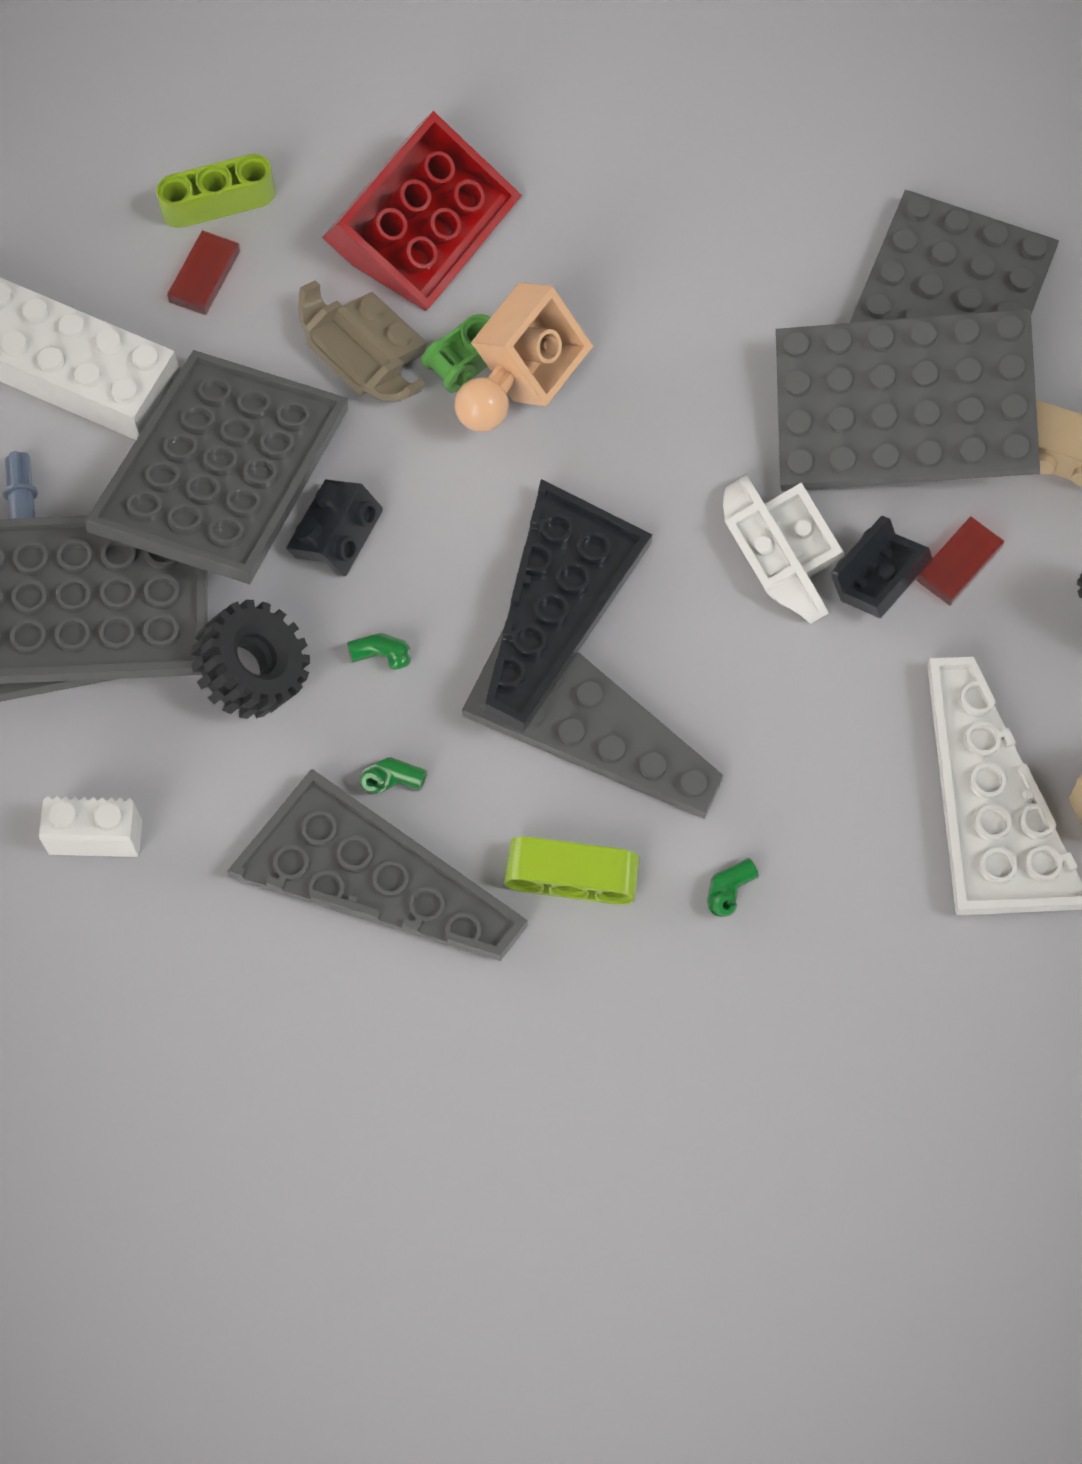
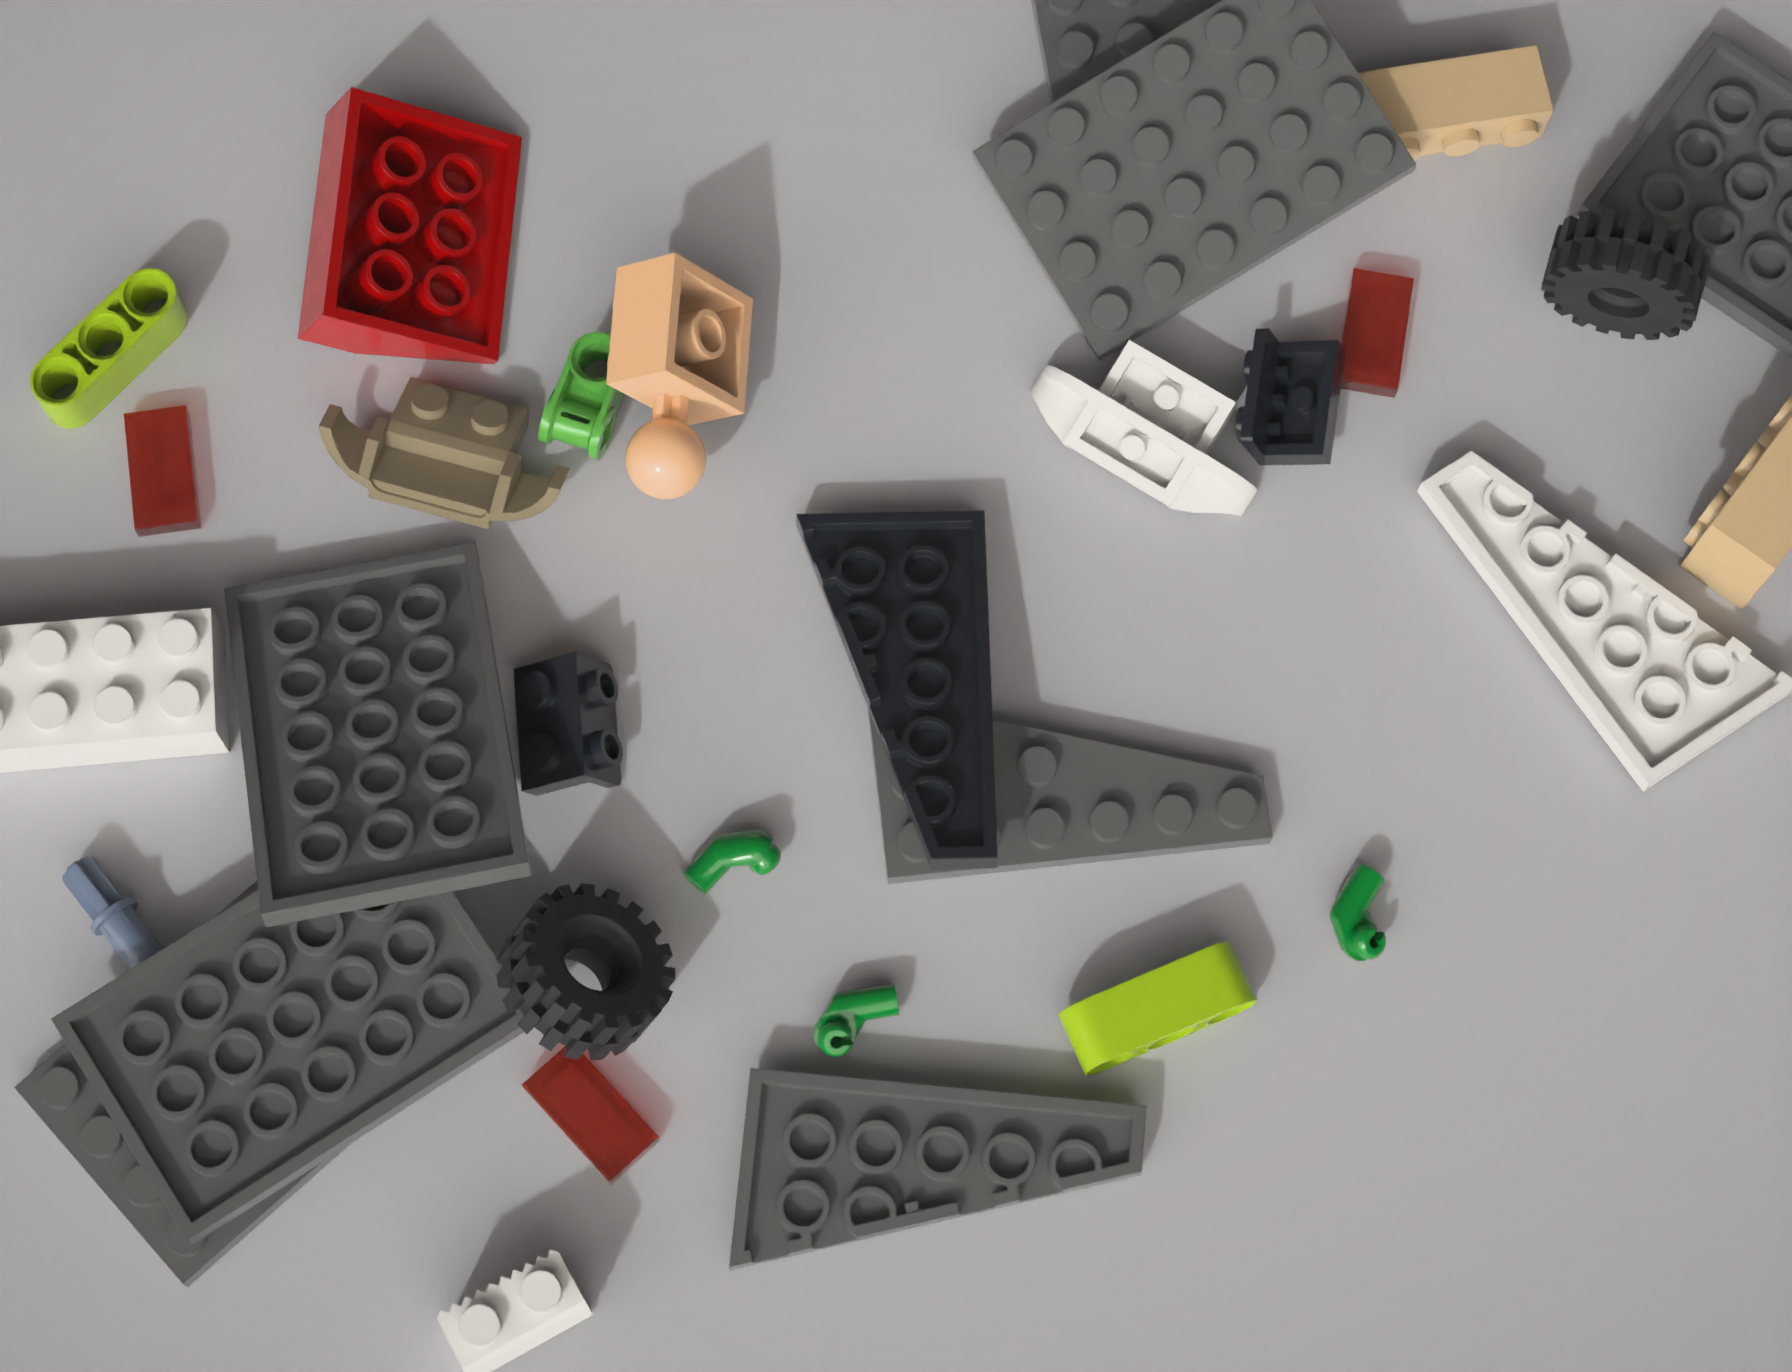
camera: 35 degrees left, 5 degrees up
none -> clear red tile [522,1046,660,1185]

